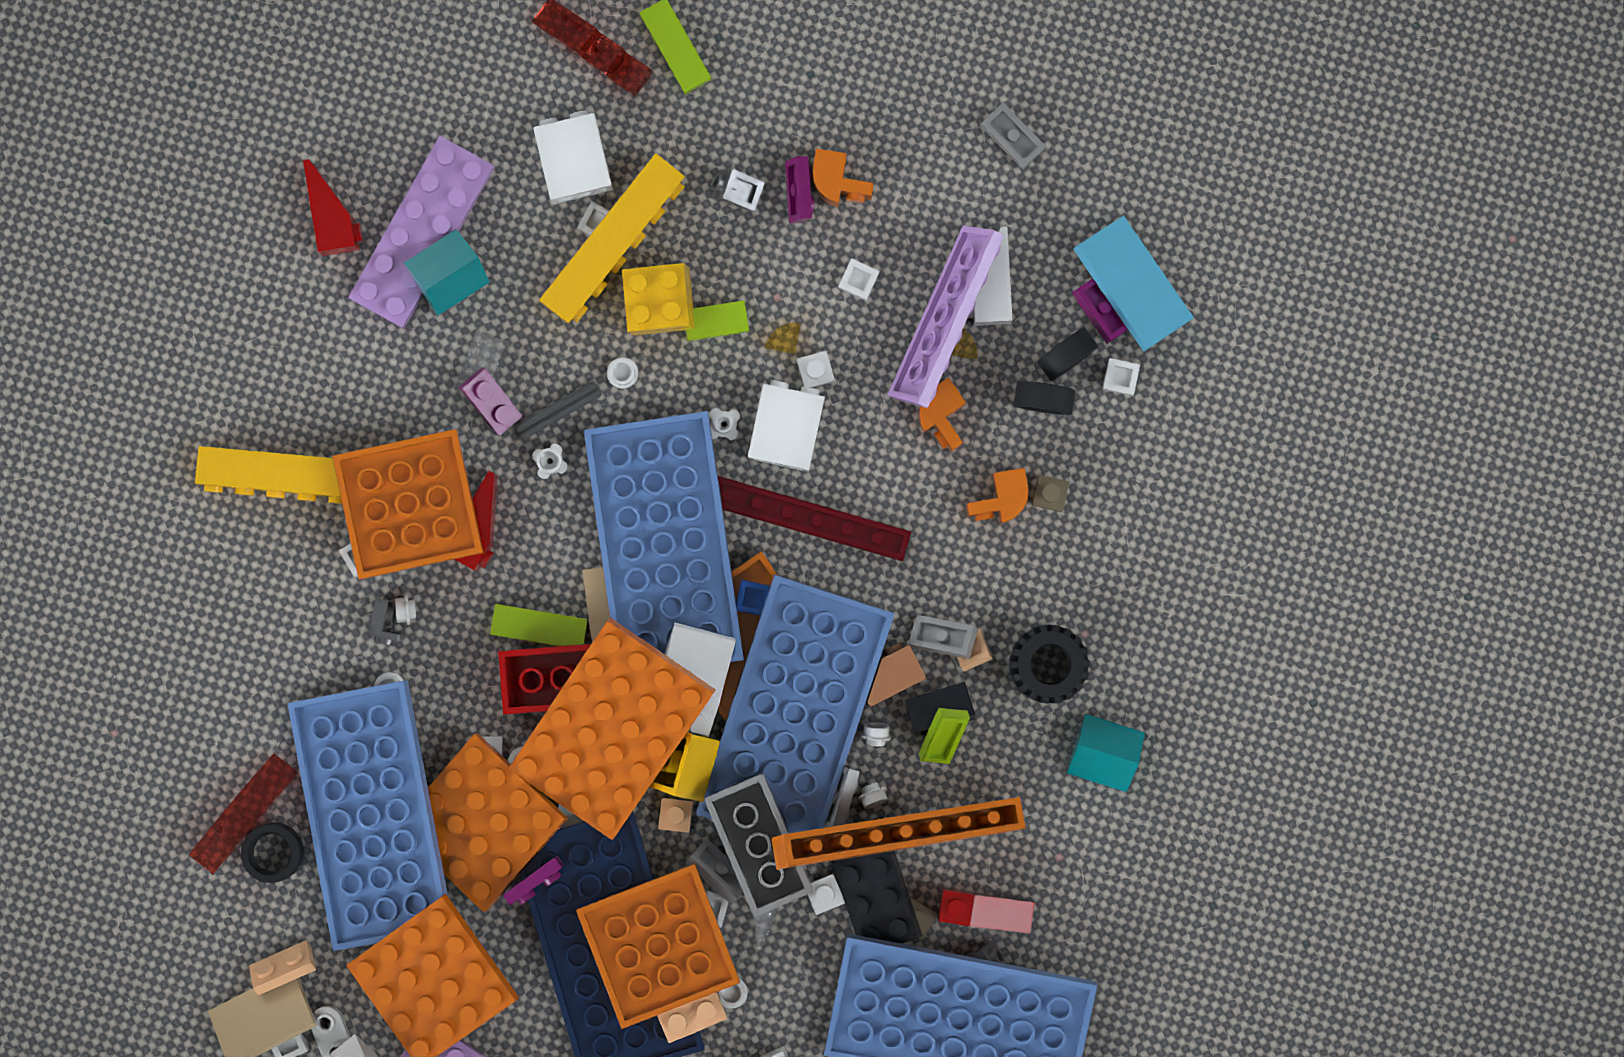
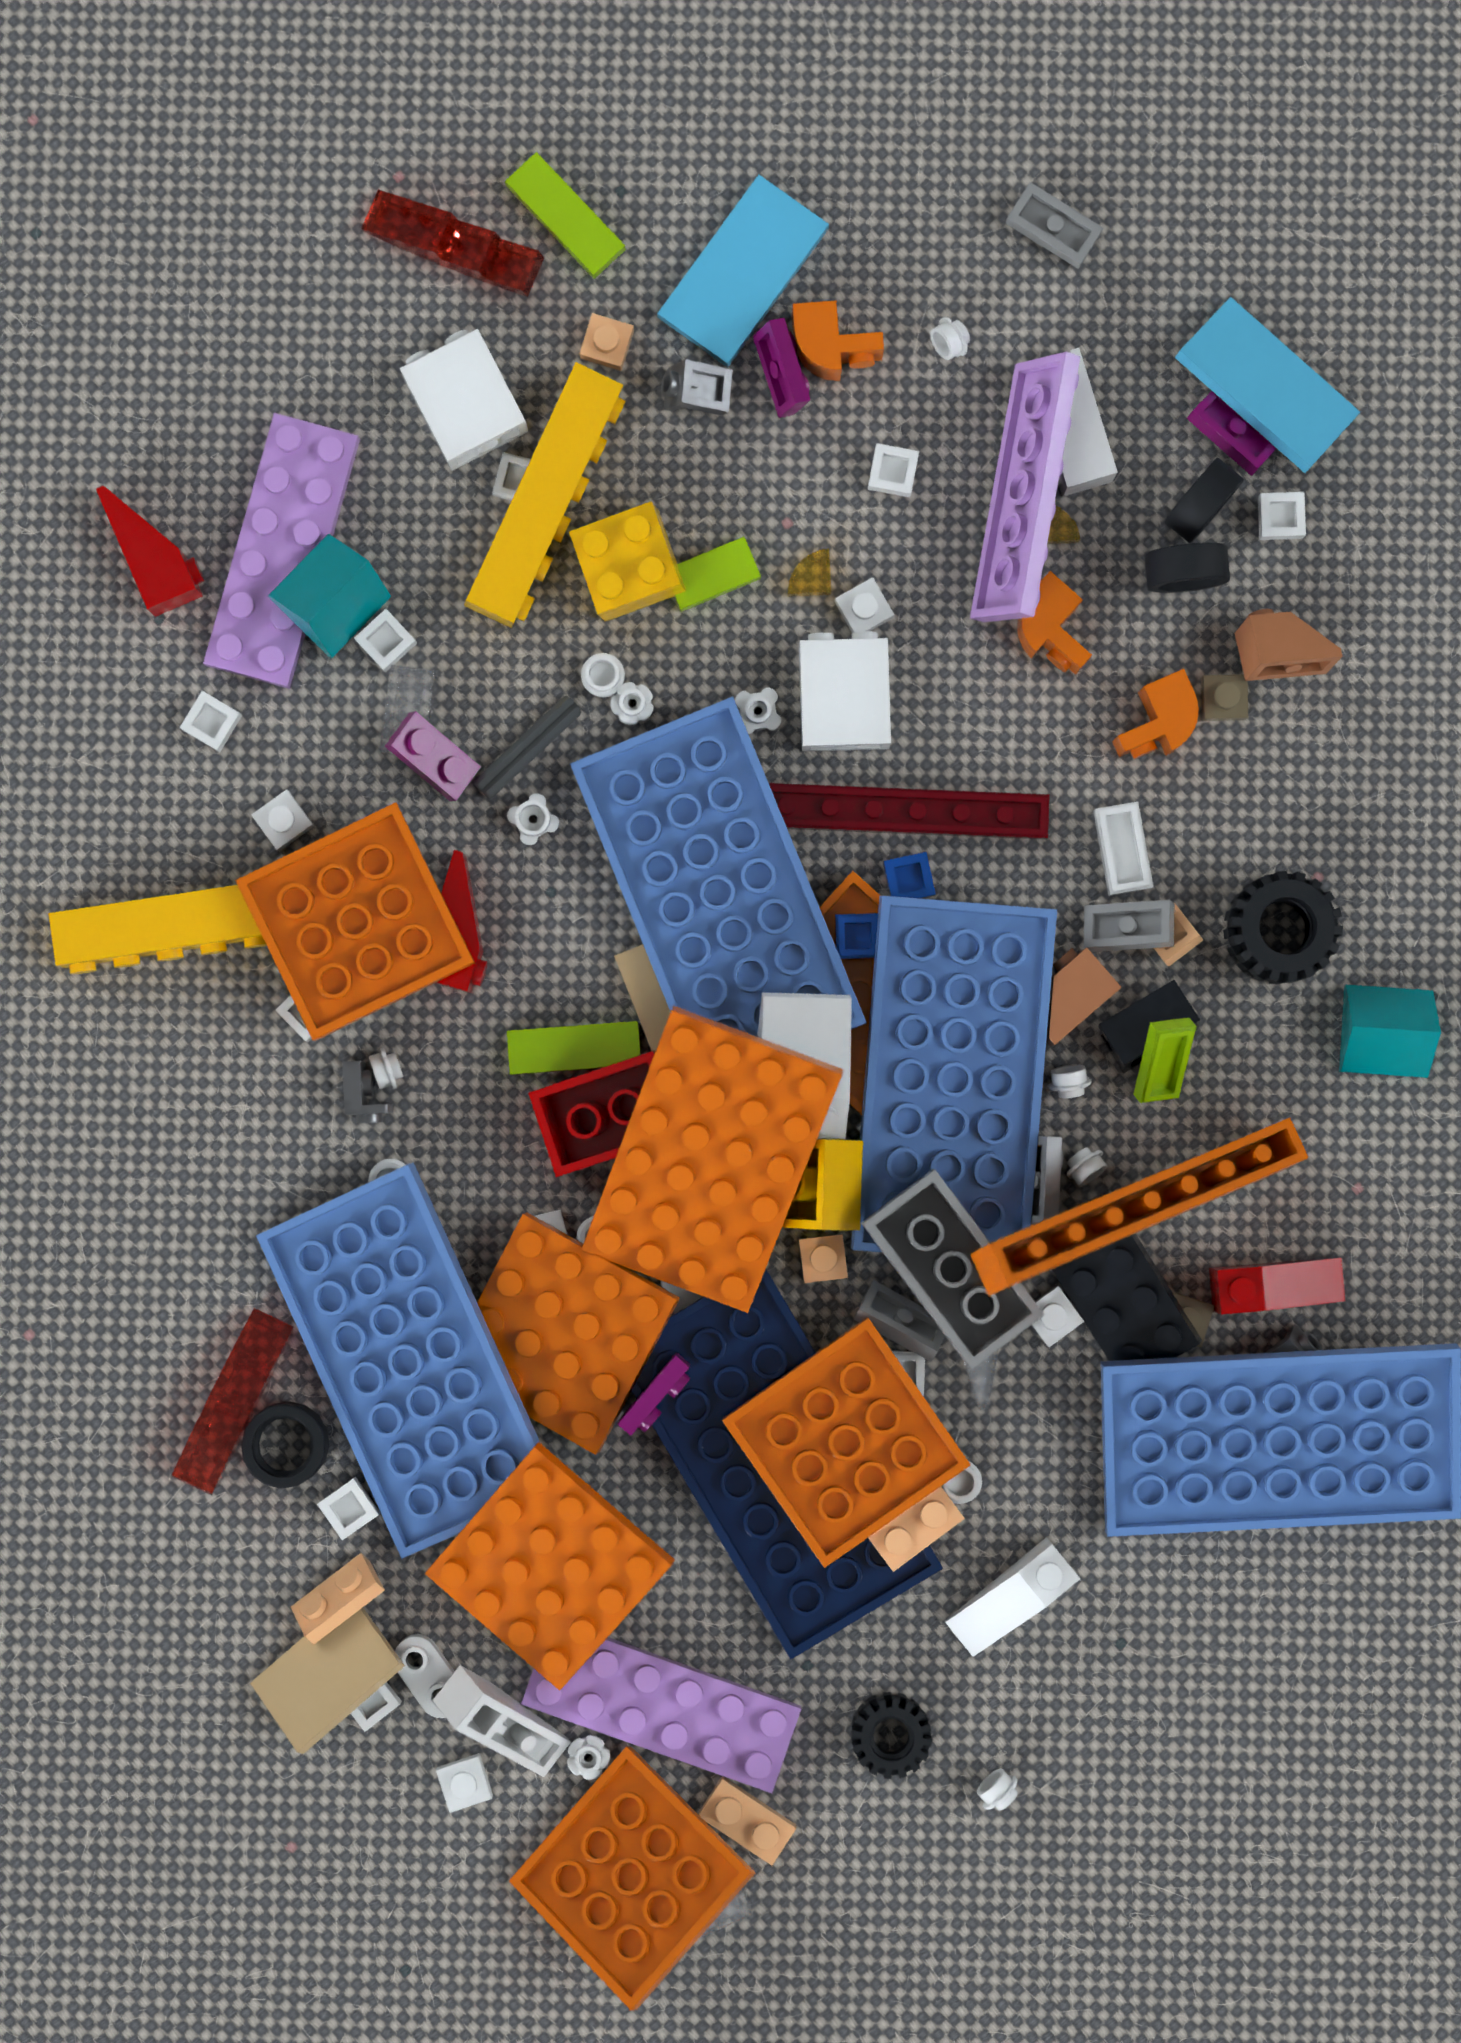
camera: 15 degrees left, 0 degrees up
none -> white plate [180,691,242,752]
none -> white plate [252,789,314,852]
none -> white plate [317,1477,380,1540]
none -> white plate [354,609,417,673]
none -> light nougat plate [579,313,634,371]
none -> white plate [611,682,654,725]
none -> medium azure tile [657,174,829,368]
none -> blue plate [883,852,936,899]
none -> white plate [930,317,970,360]
none -> white tile [1093,801,1153,896]
none -> nougat slope [1234,609,1343,681]

